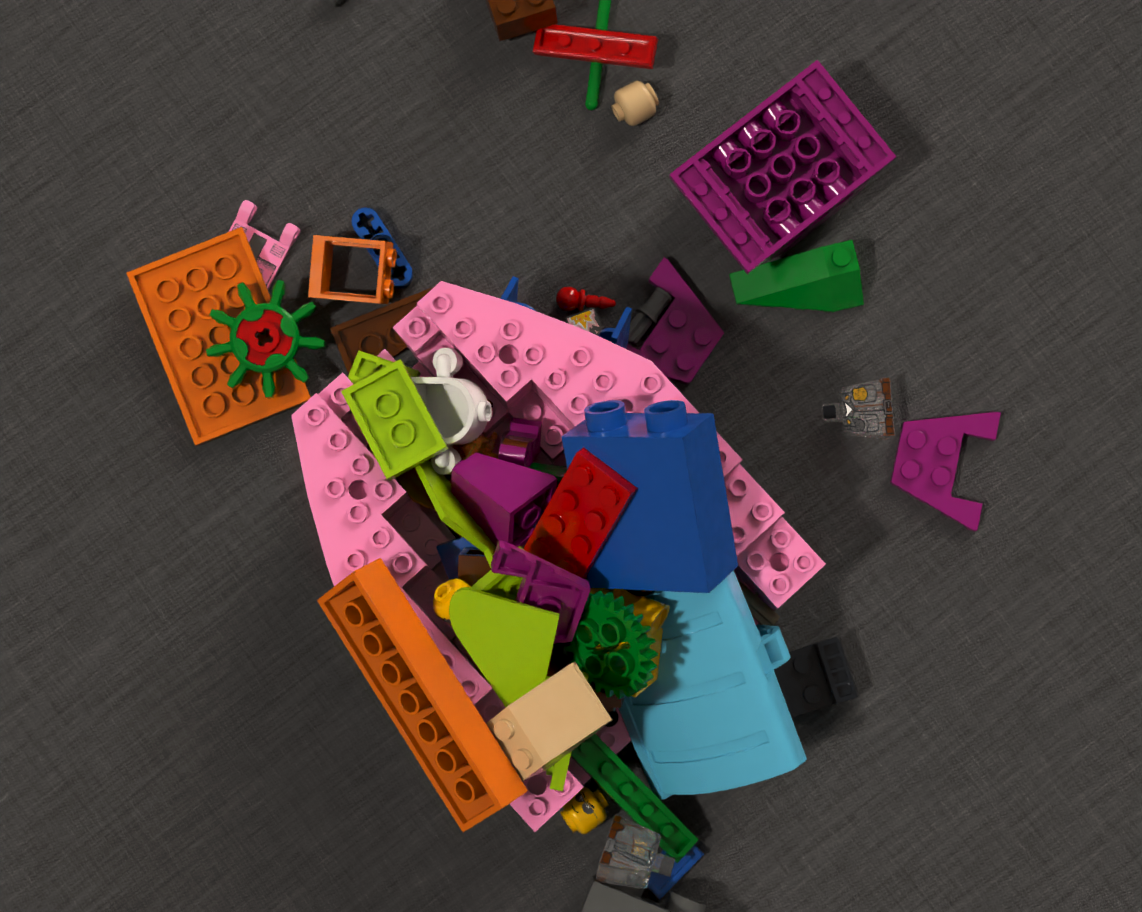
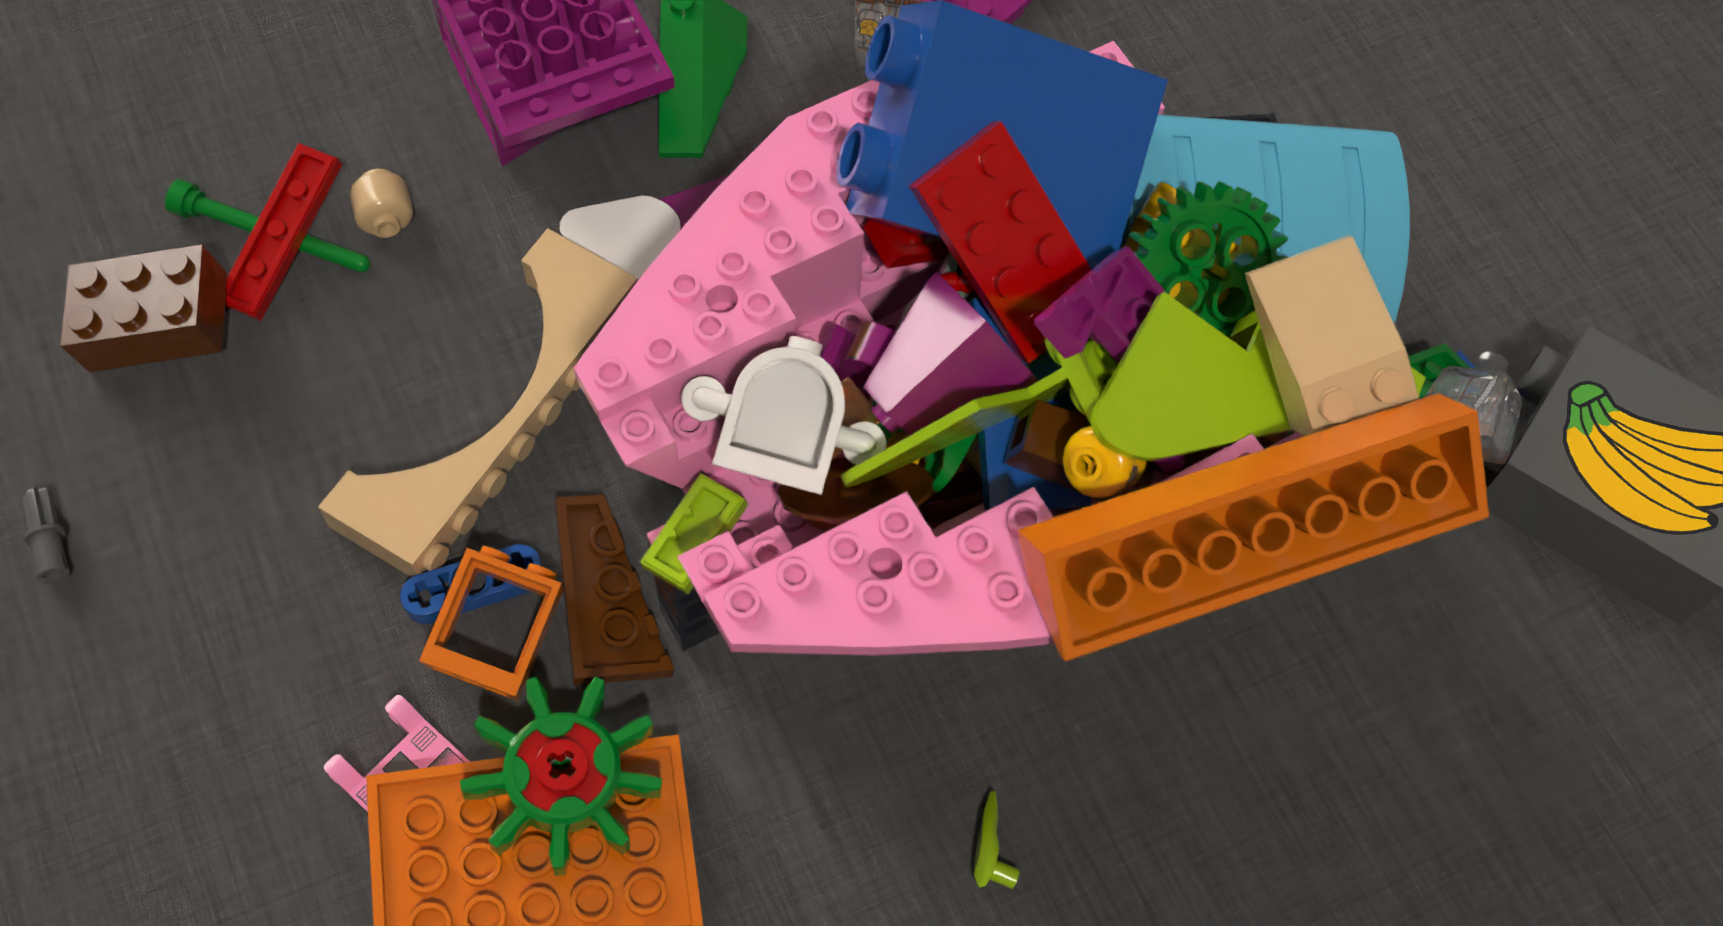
camera: 80 degrees left, 20 degrees down
lime plate [341,359,448,481] -> none
none -> tan arch [318,228,638,577]
none -> white sticker [560,195,681,280]
none -> lime bar [974,791,1020,889]

